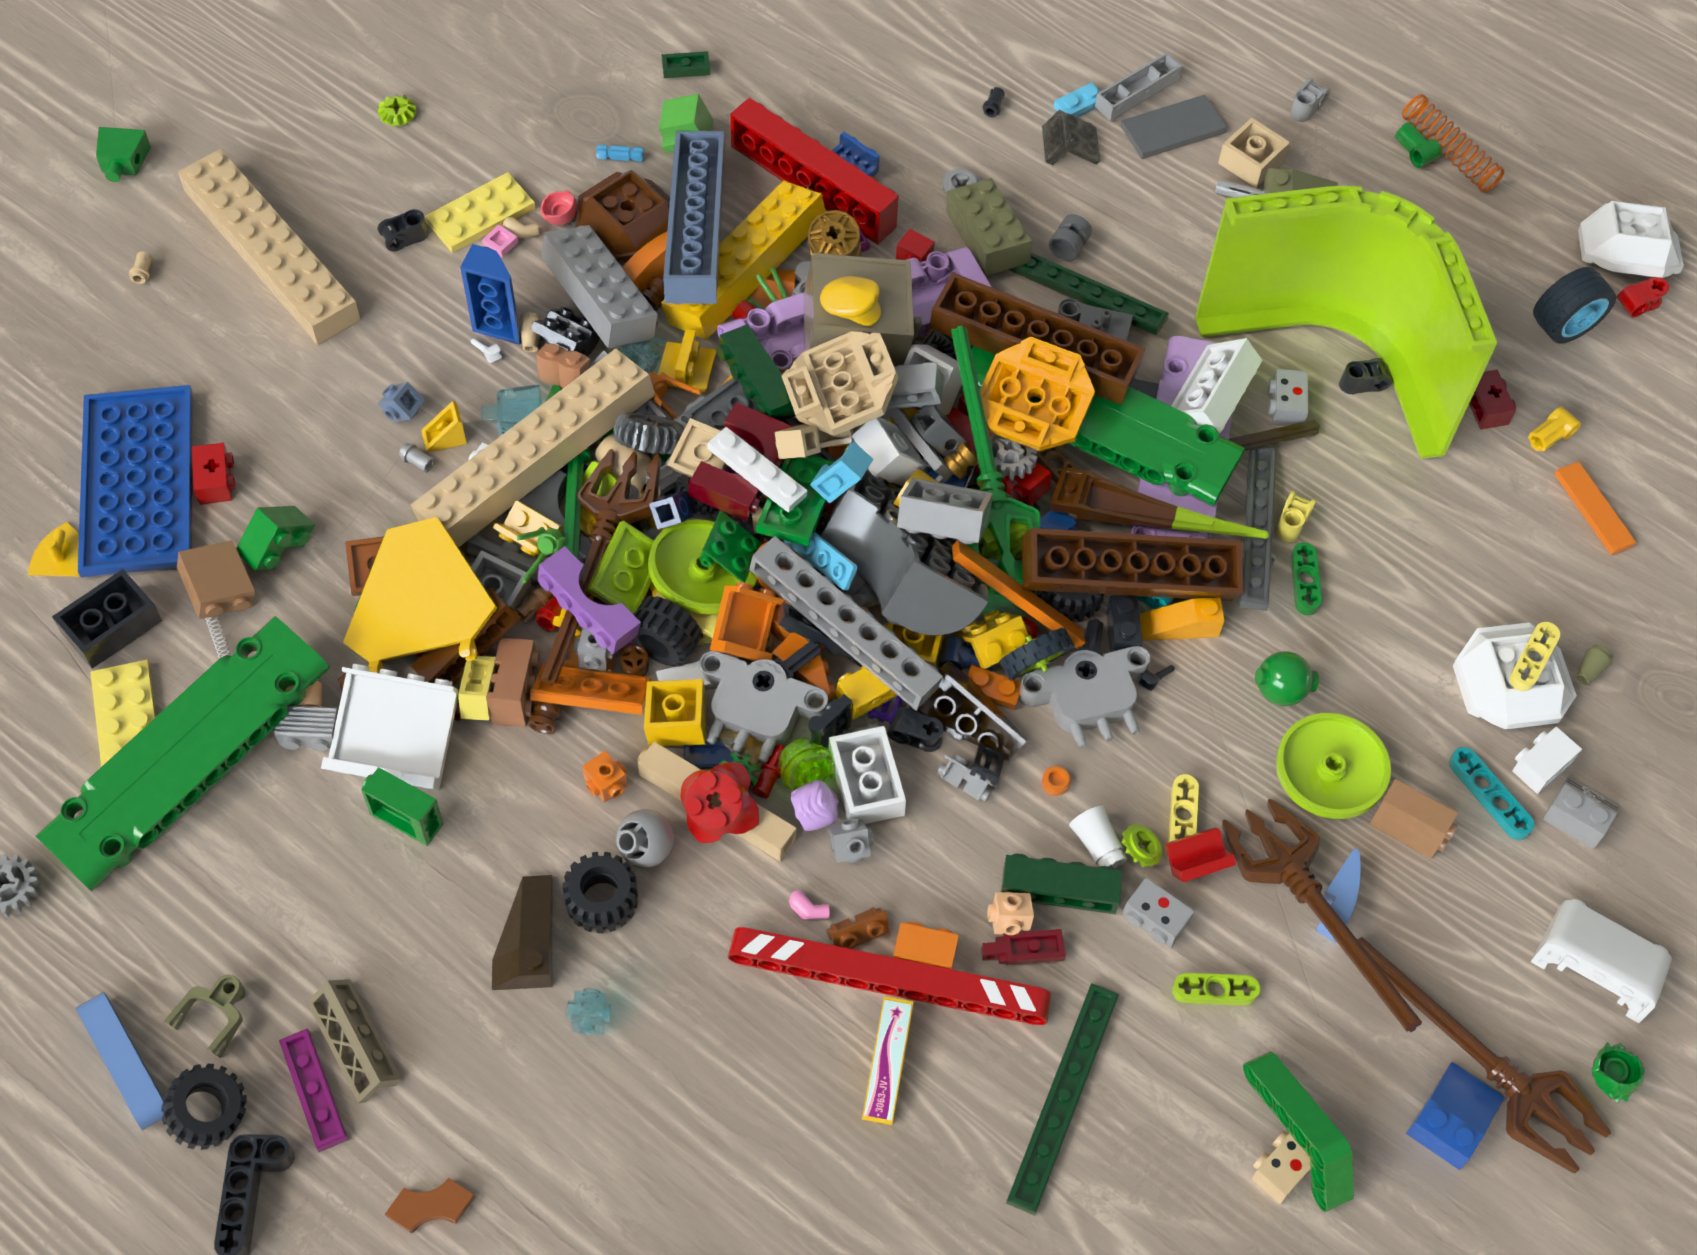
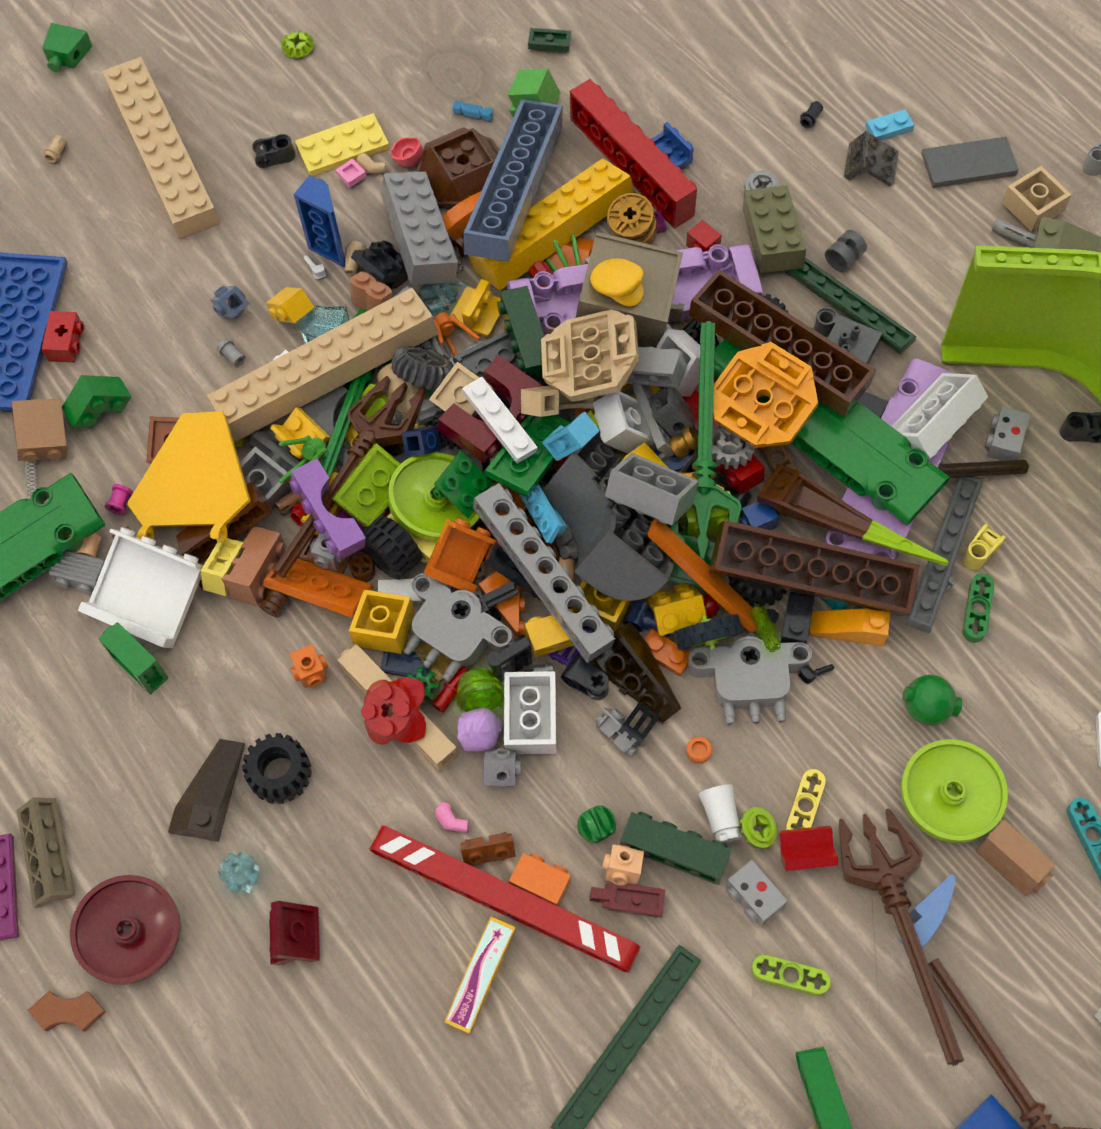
camera: 20 degrees right, 5 degrees up
yellow slope [421,401,467,452] -> none
light grey brick [616,809,674,868] -> none
light grey piece [1095,52,1182,121] -> none
none -> dark red dish [70,875,181,985]
none -> dark pink bush [104,484,133,515]
none -> yellow brick [266,287,314,323]
none -> dark red bracket [269,901,320,966]
none -> green piece [577,805,616,843]
none -> clear neon green axle [750,606,781,652]

